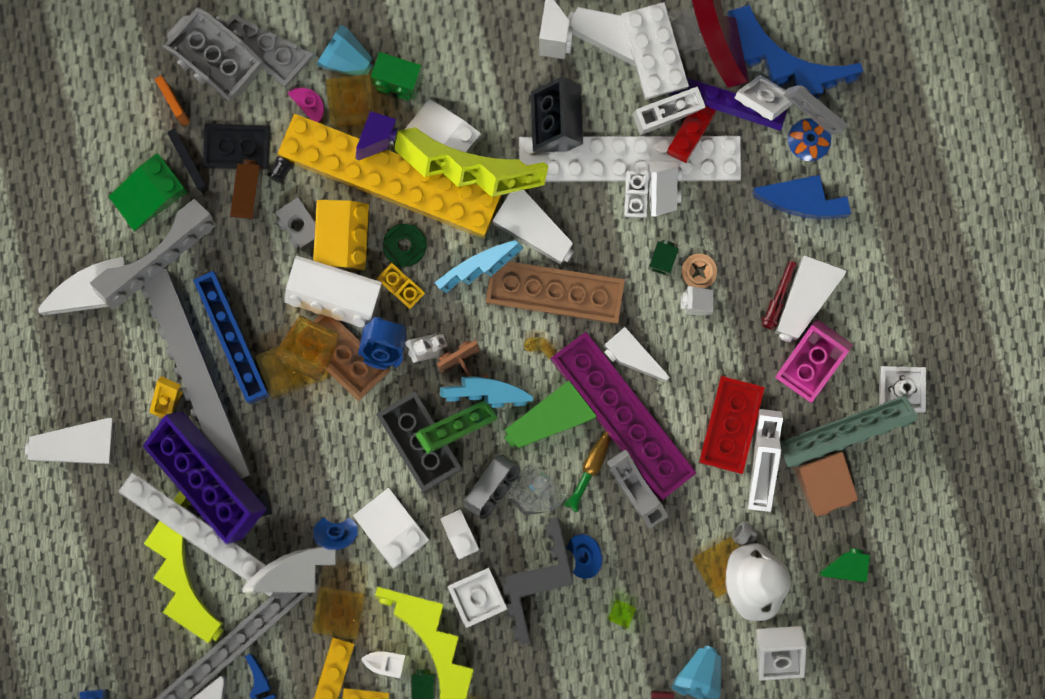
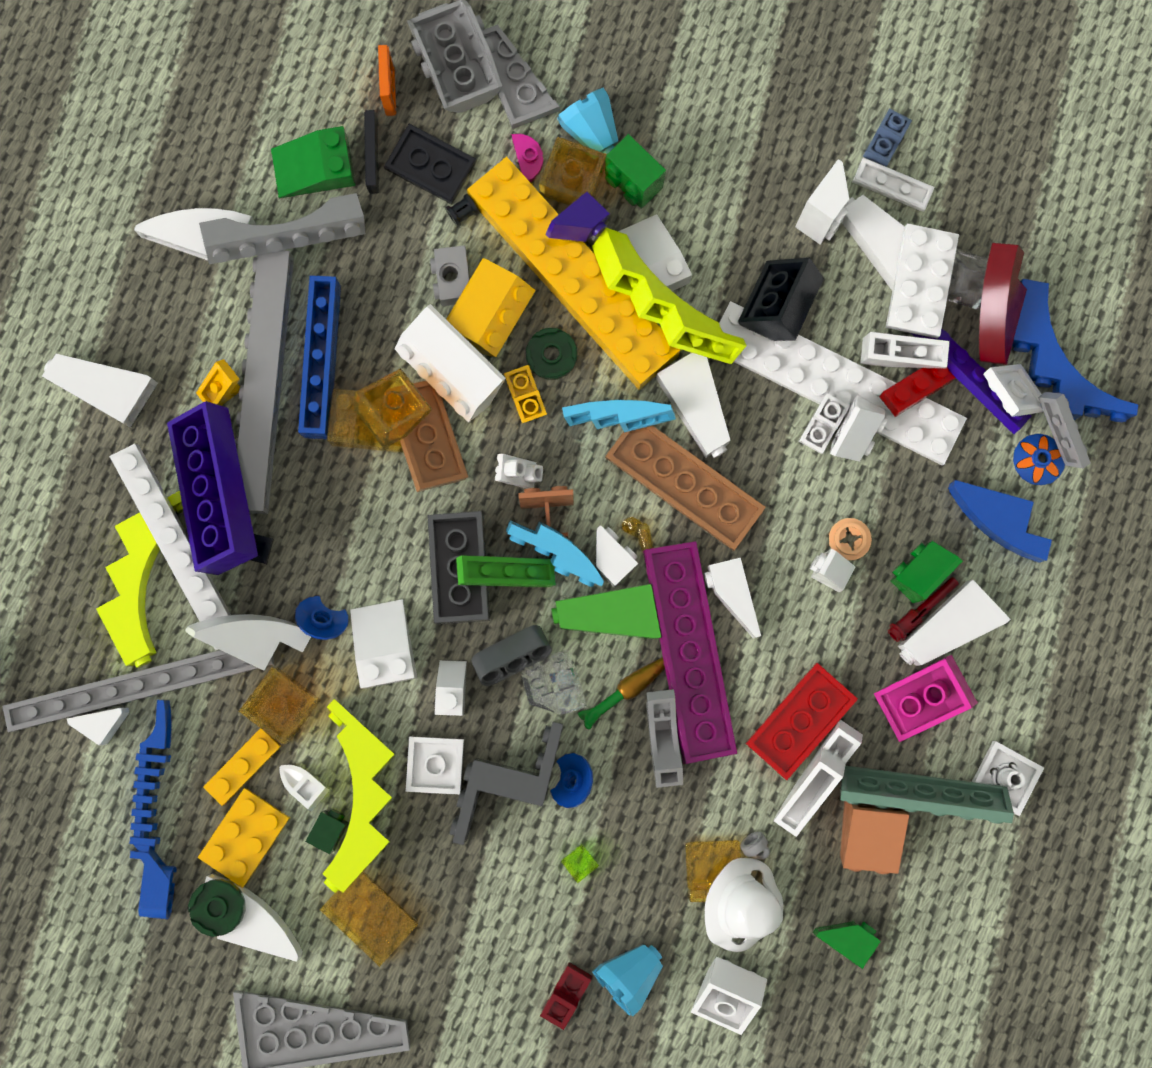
camera: 25 degrees right, 0 degrees up
reddish brown slope [230,160,263,219] -> none
blue brick [358,317,407,369] -> none
dark green brick [648,240,679,276] -> none
none -> white slope [596,525,638,588]
none -> green slope [890,541,963,603]

